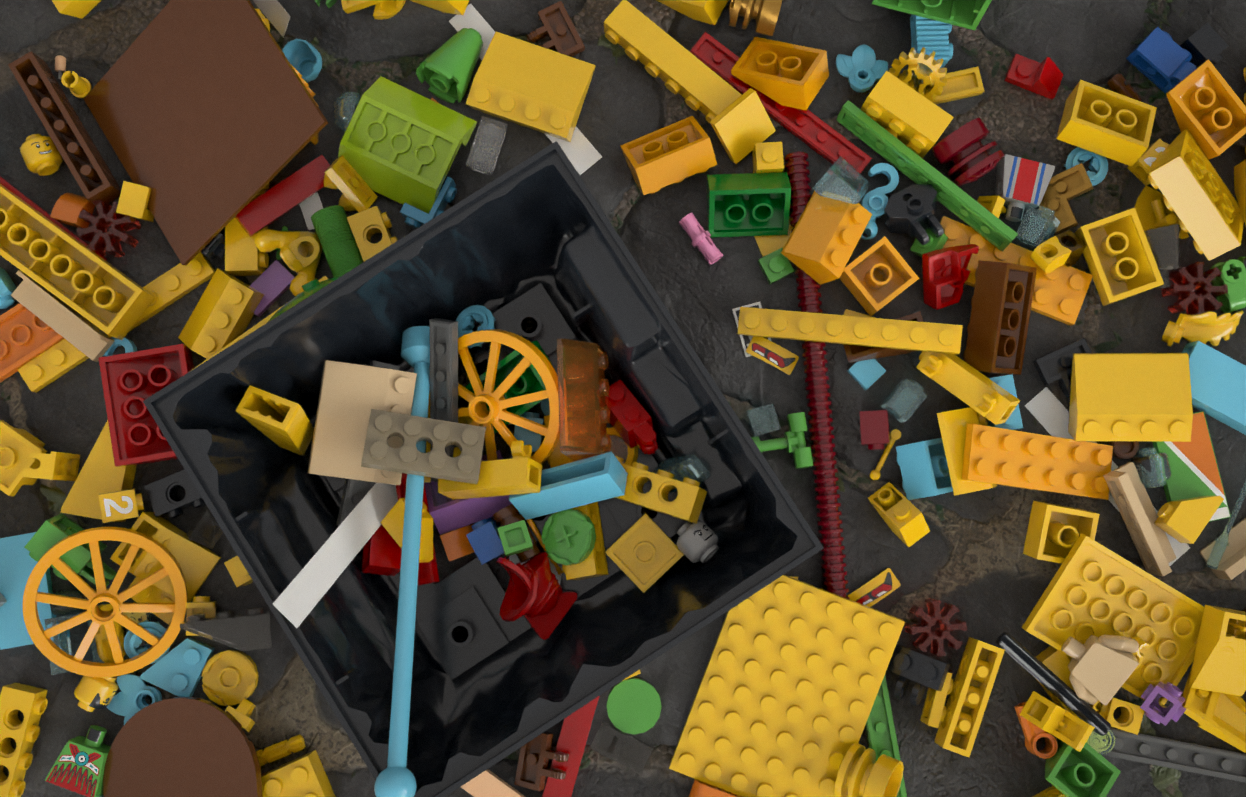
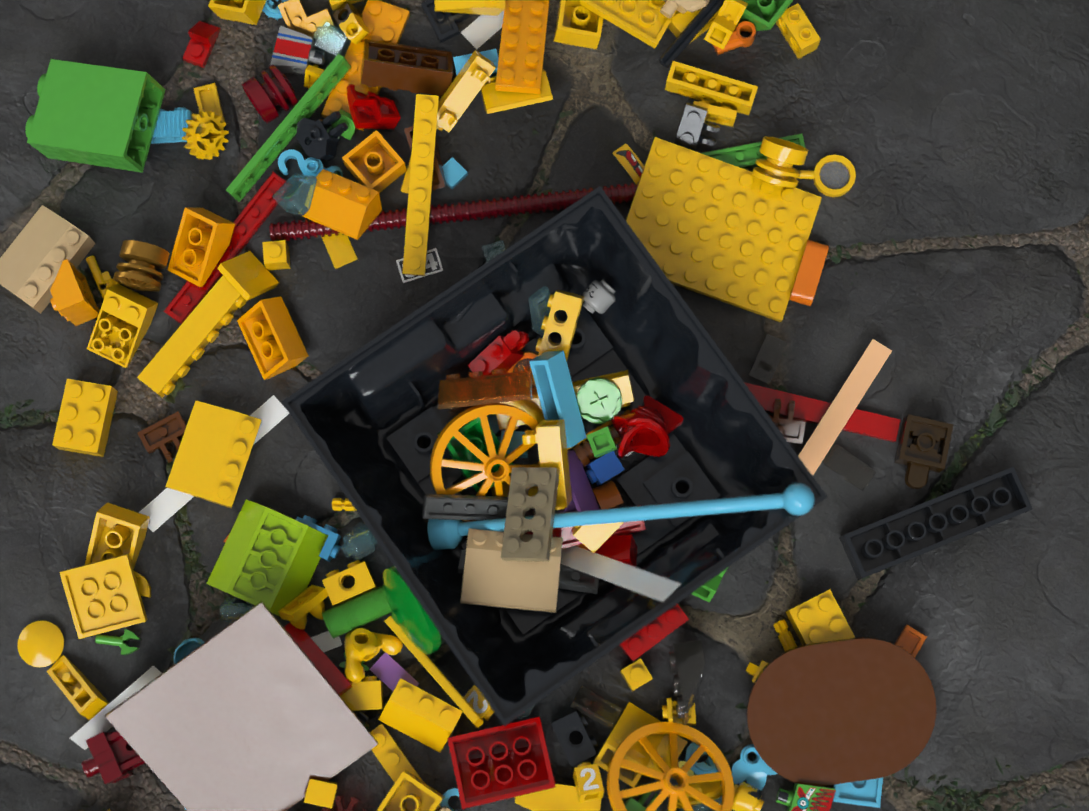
camera: 90 degrees left, 5 degrees down
medium azure wing [140,637,215,697] -> none
yellow tile [202,650,259,706] -> none
yellow slope [236,385,314,456] -> none
bright green cone [416,28,483,103] -> none
medium azure gear [456,305,496,348] -> none
clear plate [466,116,508,176] -> none
yellow tile [605,513,684,593] -> none
bright green tile [606,677,662,735] -> none
bright pink pin [679,213,723,266] -> none
green slope [707,172,791,237] -> none
yellow sticker [746,336,799,375] -> none
bright green bar [751,412,814,469] -> none
bright green plate [757,248,794,285] -> none
medium azure plate [836,44,888,93] -> none
dark red brick [859,410,890,450] -> none
yellow brick [860,71,954,158] -> none
yellow slope [868,482,930,548] -> none
yellow hinge [870,429,901,480] -> none
clear light blue brick [881,379,927,423] -> none
medium azure slope [896,438,953,500] -> none
clear red gear [905,598,967,657] -> none

